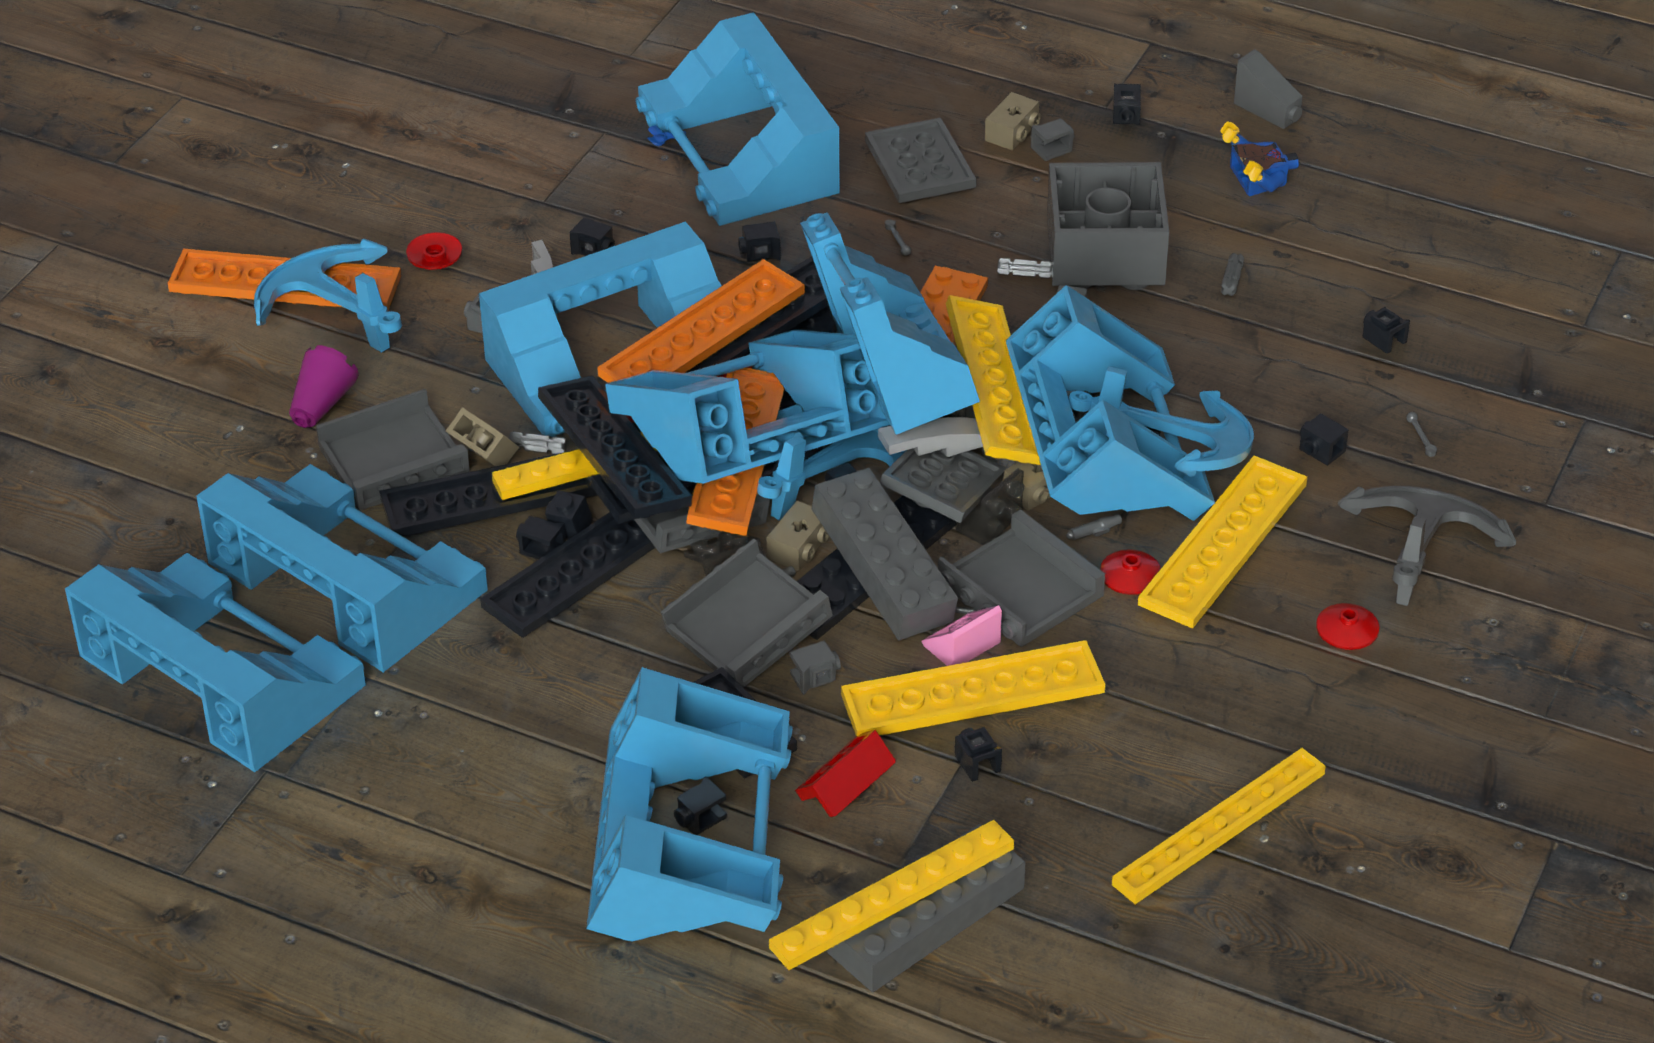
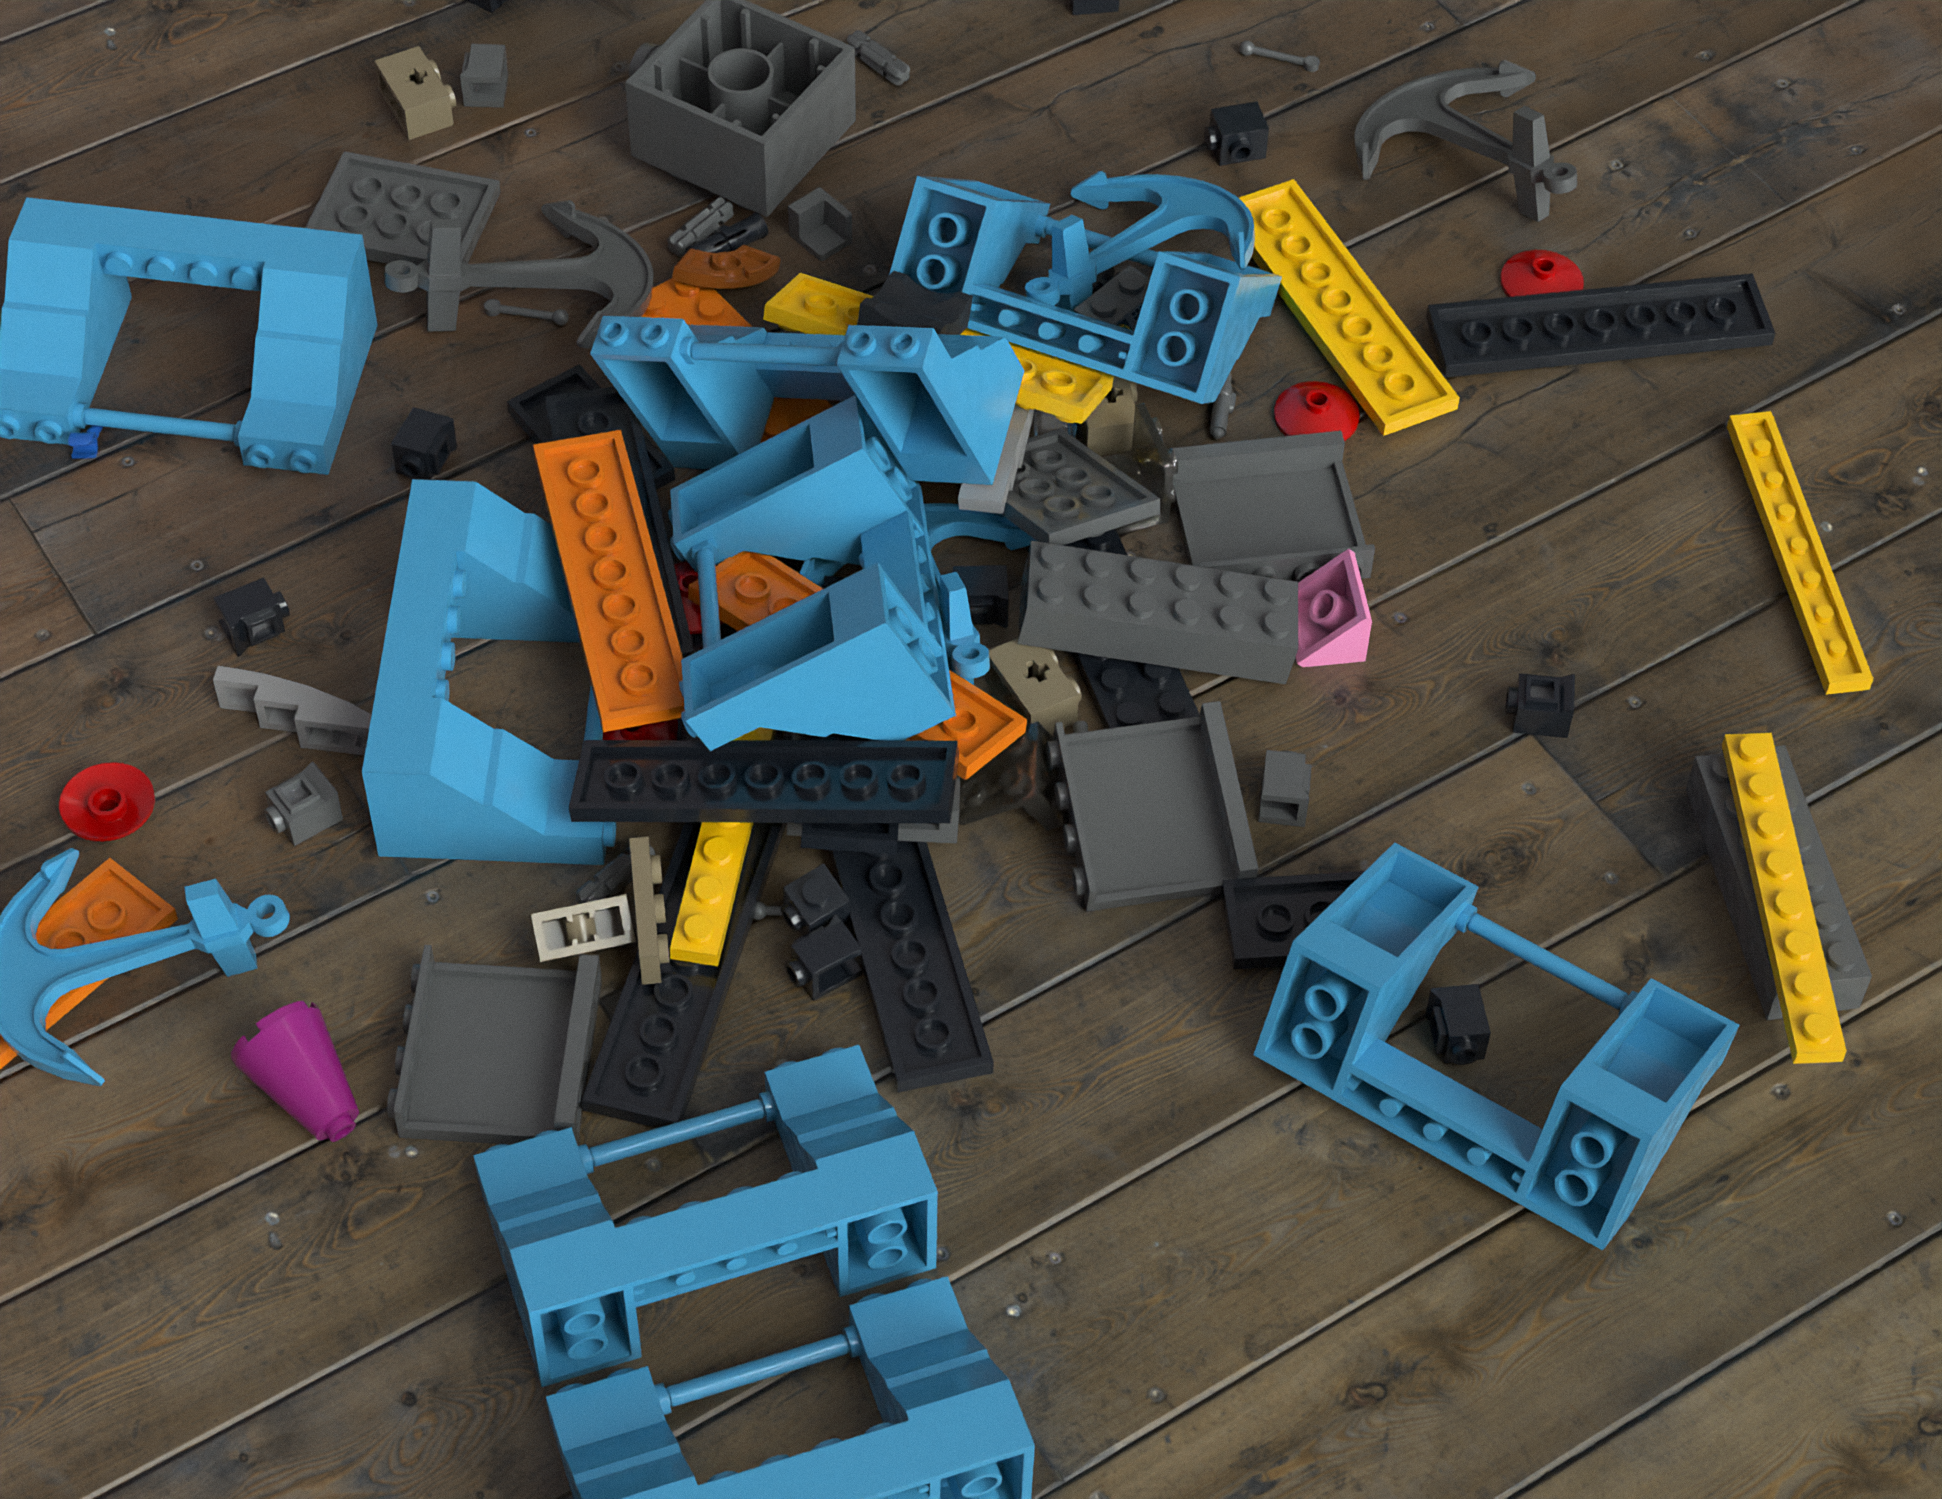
camera: 60 degrees left, 10 degrees up
red panel [795,730,896,817] -> none
yellow plate [841,640,1105,736] -> none
none -> dark grey piece [384,200,653,349]
none -> dark tan plate [629,837,670,985]
none -> dark orange tile [672,245,781,289]
none -> black pin [685,212,768,254]
none -> black brick [857,271,973,335]
none -> black plate [1426,273,1776,378]

